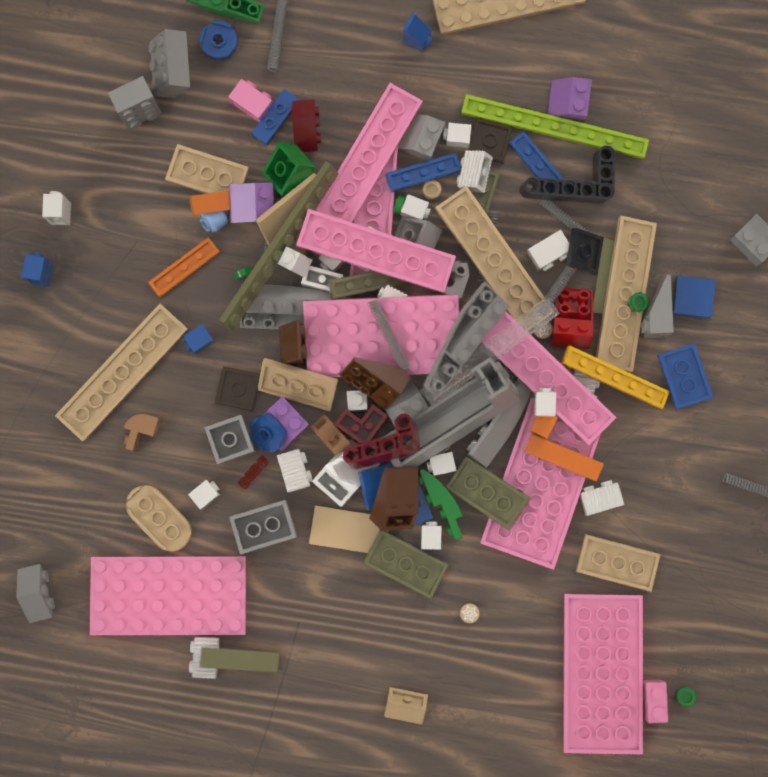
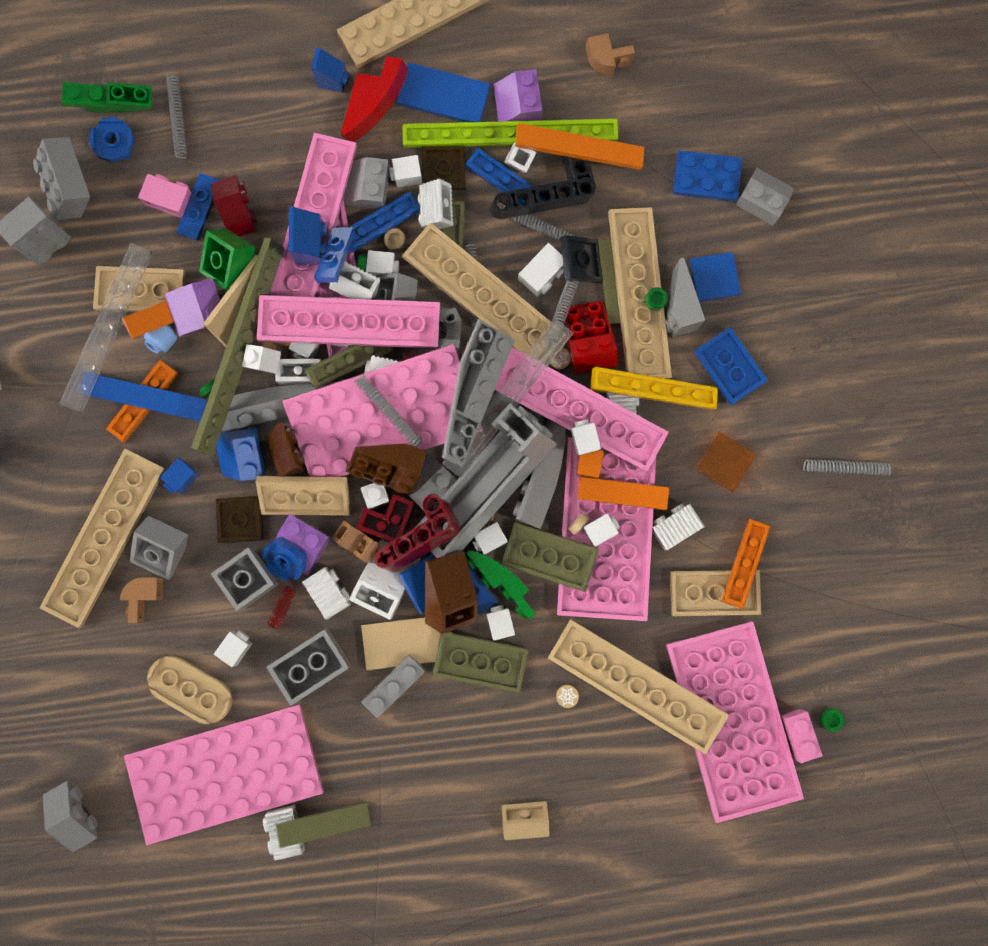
camera: 20 degrees left, 0 degrees up
none -> clear tile [59,243,153,413]
none -> blue tile [78,372,208,422]
none -> light grey slope [129,516,188,580]
none -> blue slope [216,428,267,481]
none -> blue slope [288,207,327,264]
none -> blue plate [314,227,355,283]
none -> white brick [329,262,380,300]
none -> red slope [341,56,408,142]
none -> light grey plate [361,654,426,718]
none -> blue tile [397,62,490,122]
none -> white brick [504,143,536,173]
none -> orange tile [515,123,644,170]
none -> tan plate [548,619,729,755]
none -> tan tile [568,513,589,534]
none -> white brick [584,513,620,547]
none -> medium nougat brick [585,33,635,76]
none -> blue plate [672,150,742,202]
none -> clear orange tile [695,432,757,493]
none -> orange tile [721,518,771,609]

